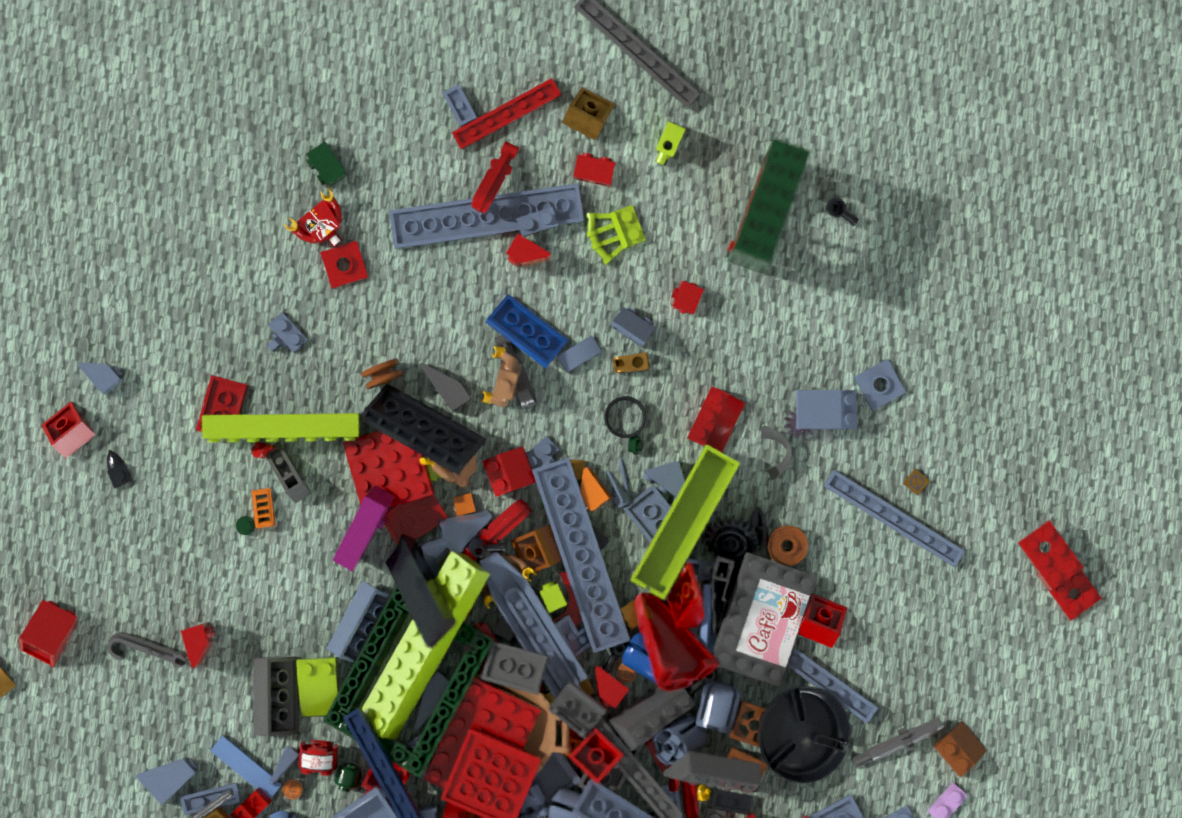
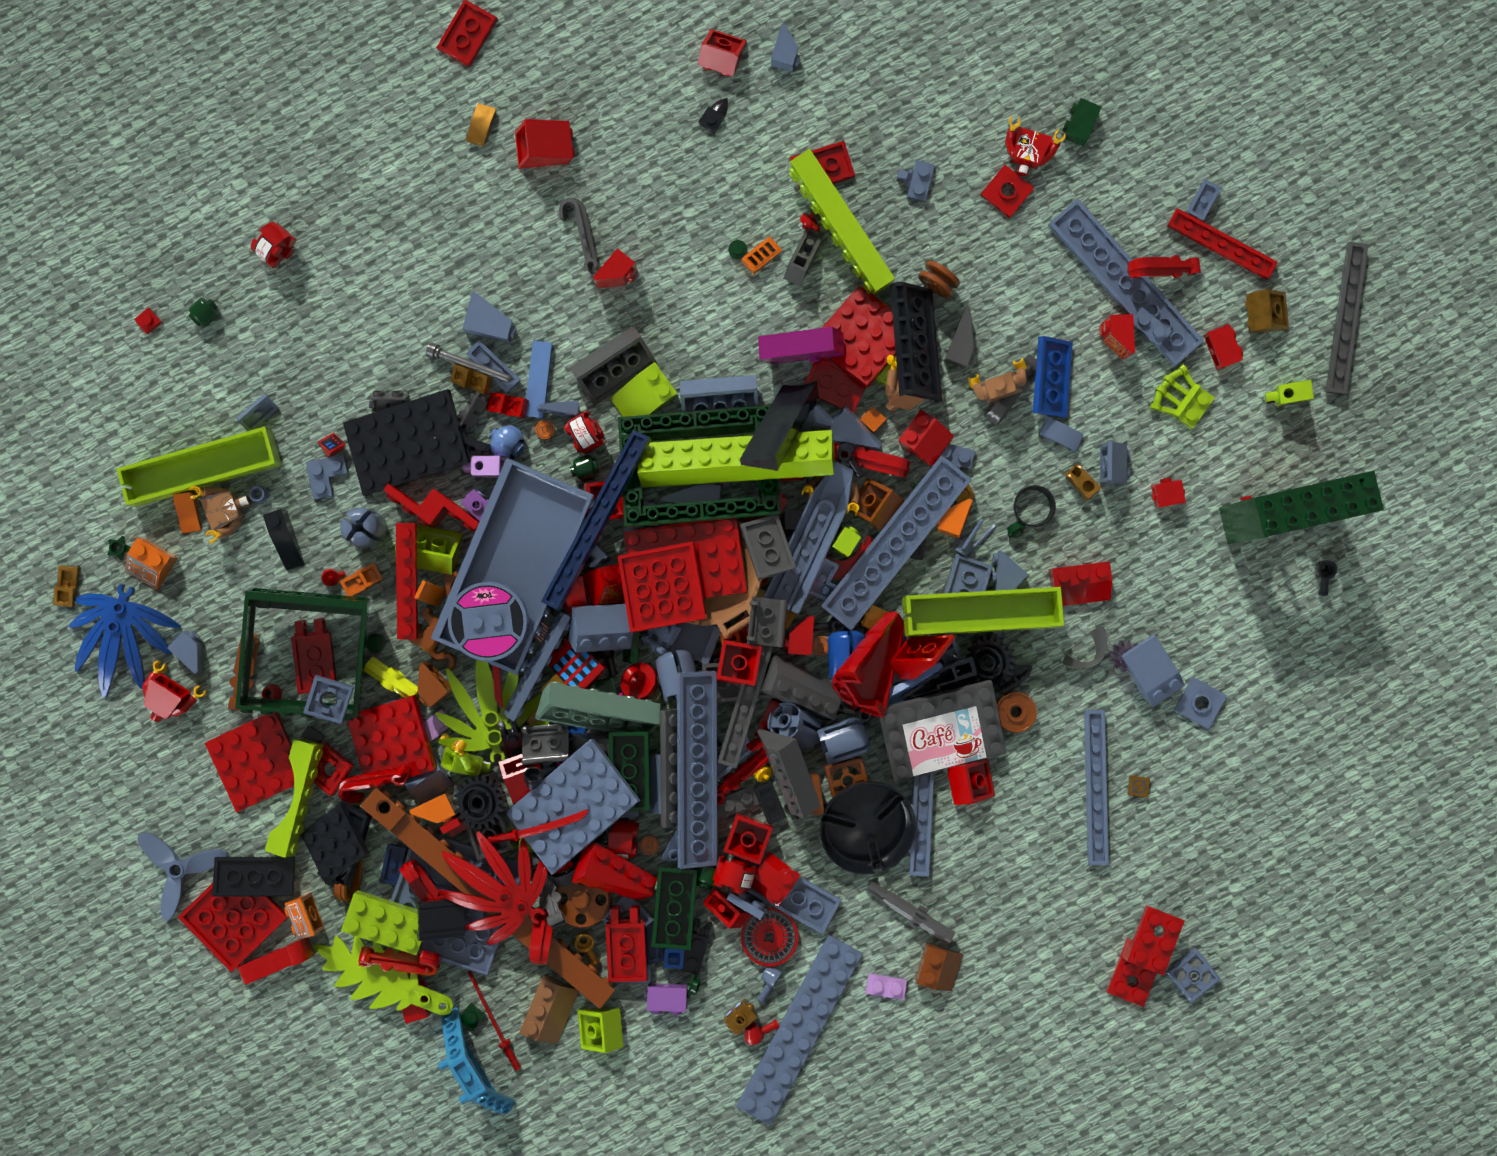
camera: 55 degrees right, 0 degrees up
none -> sand blue piece [1165,948,1221,1003]

